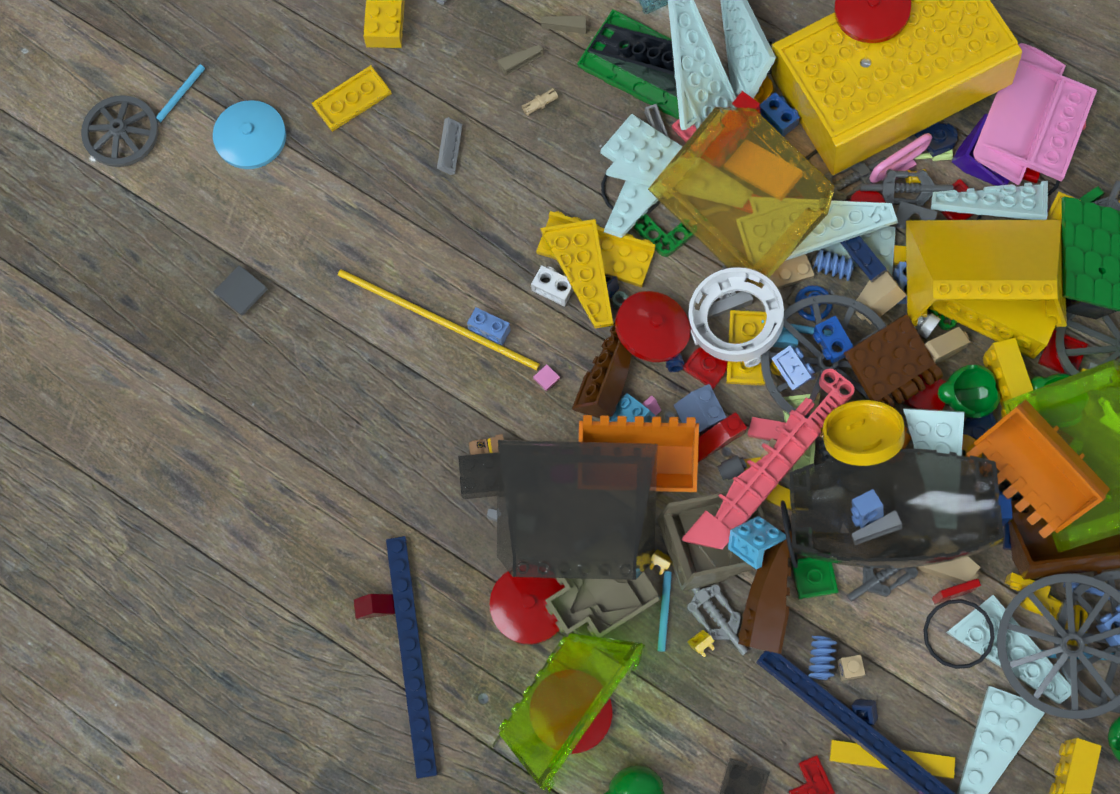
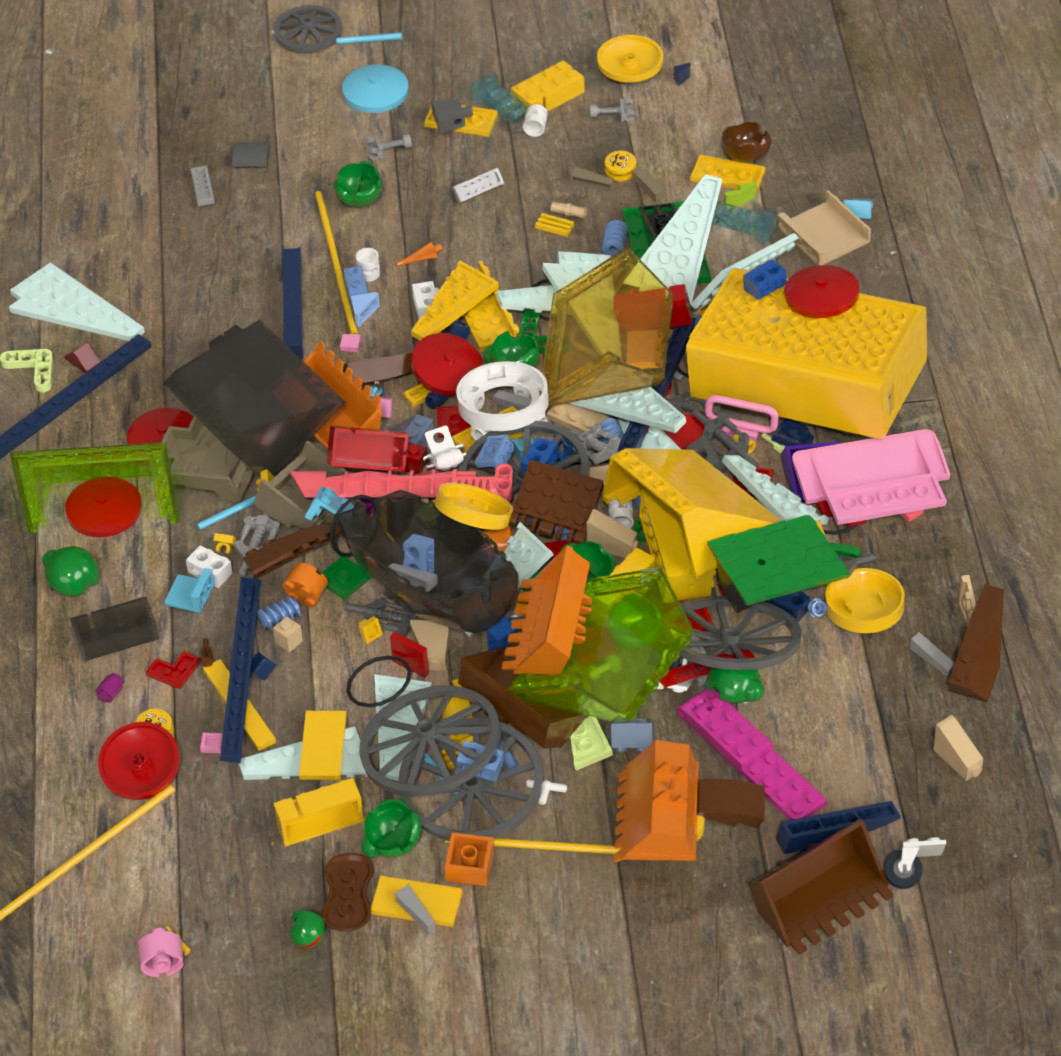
camera: 50 degrees right, 25 degrees down
none -> yellowish green beam [0,349,53,392]
none -> light aqua wing [9,263,145,341]
none -> medium azure bracket [164,568,215,613]
none -> white brick [186,546,233,588]
none -> light grey plate [190,166,215,206]
none -> reddish brown axle [200,638,213,667]
none -> orange brick [282,562,328,608]
none -> dark blue tile [283,248,303,360]
none -> yellow tile [299,710,347,780]
none -> red piece [326,425,409,472]
none -> green piece [333,161,382,207]
none -> light blue slope [351,292,380,327]
none -> white wheel [356,248,380,282]
none -> yellow tile [358,616,383,644]
none -> light grey bar [365,134,412,160]
none -> orange piece [396,242,442,266]
none -> yellow tile [403,384,432,408]
none -> white piece [423,426,467,471]
none -> dark grey torso [432,99,473,134]
none -> clear light blue piece [471,73,528,123]
none -> green piece [483,331,539,368]
none -> white wheel [523,105,548,137]
none -> yellow tile [535,213,574,237]
none -> light grey bar [569,424,620,465]
none -> medium blue piece [601,220,628,258]
none -> yellow head [605,151,636,182]
none -> blue brick [743,259,787,300]

